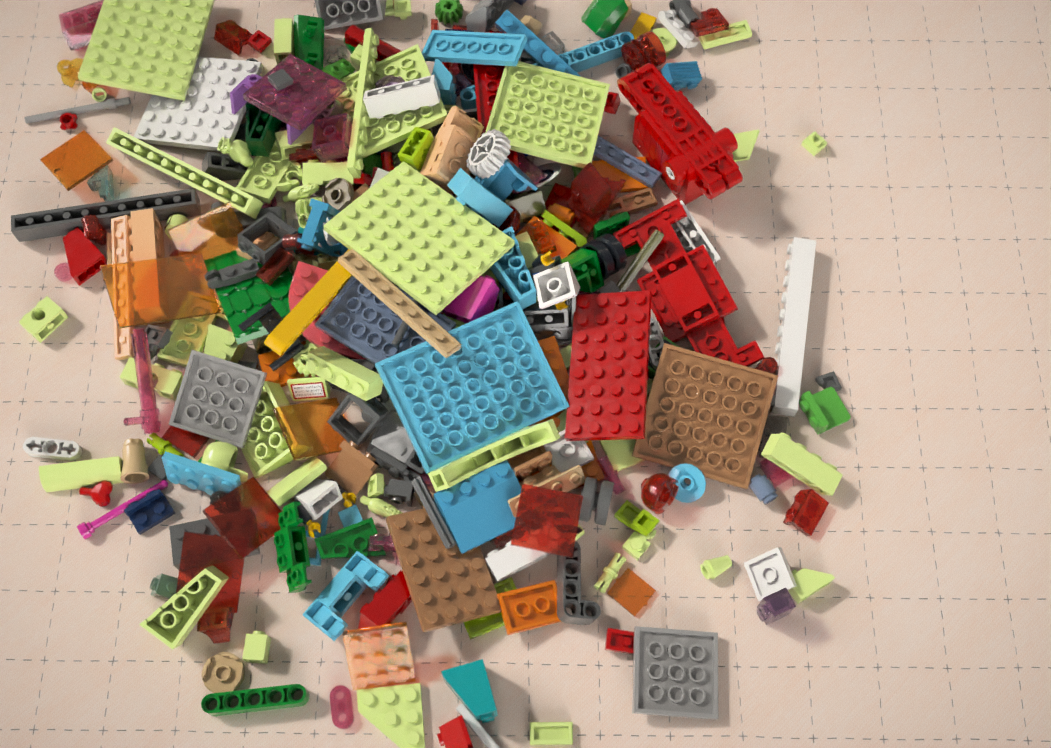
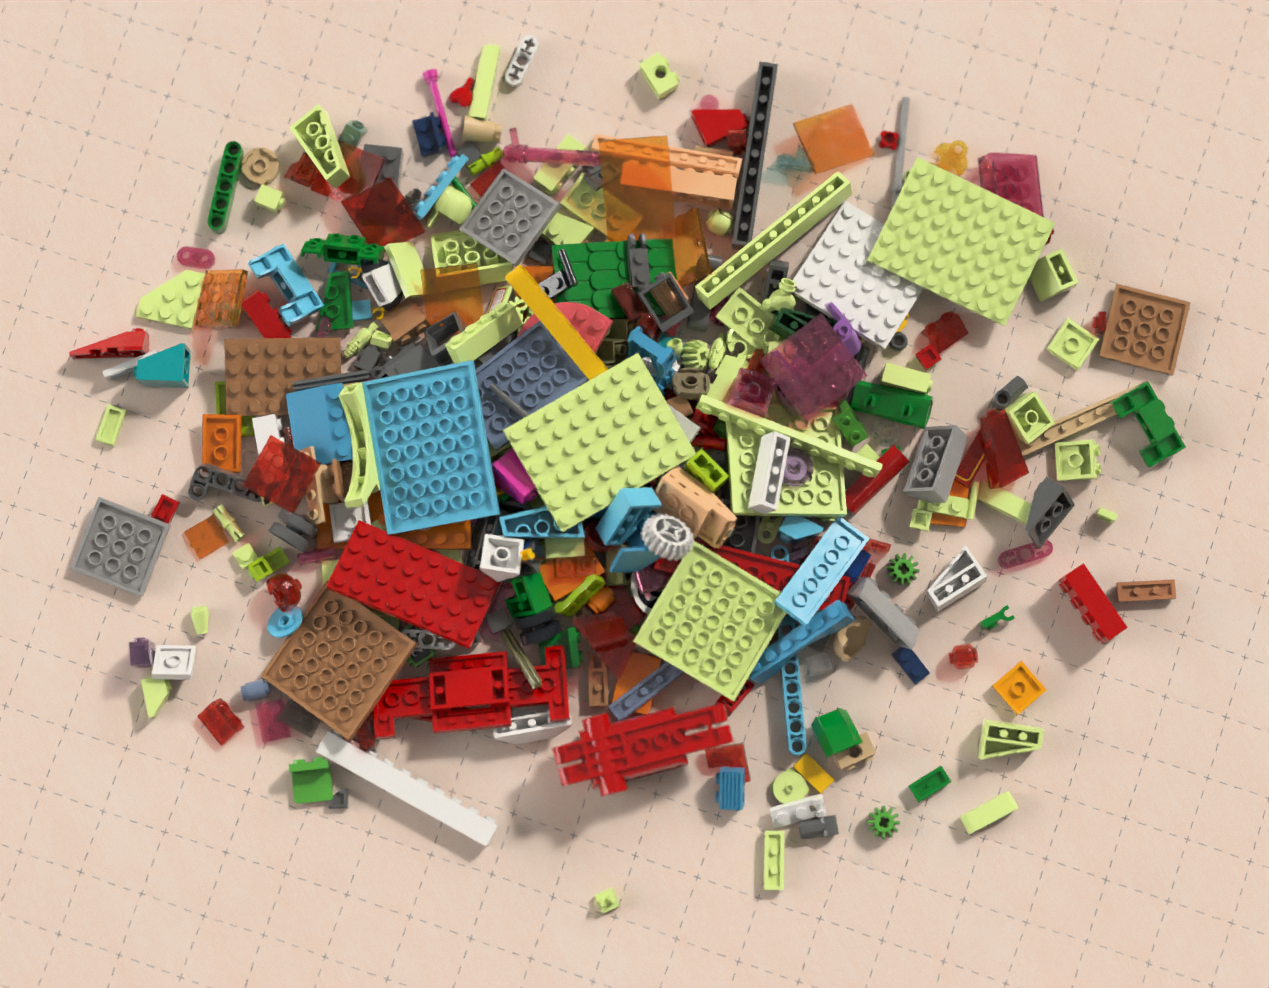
camera: 105 degrees right, 15 degrees up
dark grey tile [267,69,293,91] -> none
tan tile [338,249,461,358] -> none
dark grey plate [616,63,632,79] -> none
clear red wheel [621,31,666,72] -> none
clear red plate [691,8,729,37] -> none
yellowish green piece [732,129,760,162] -> none
yellowish green brick [761,432,843,496] -> none

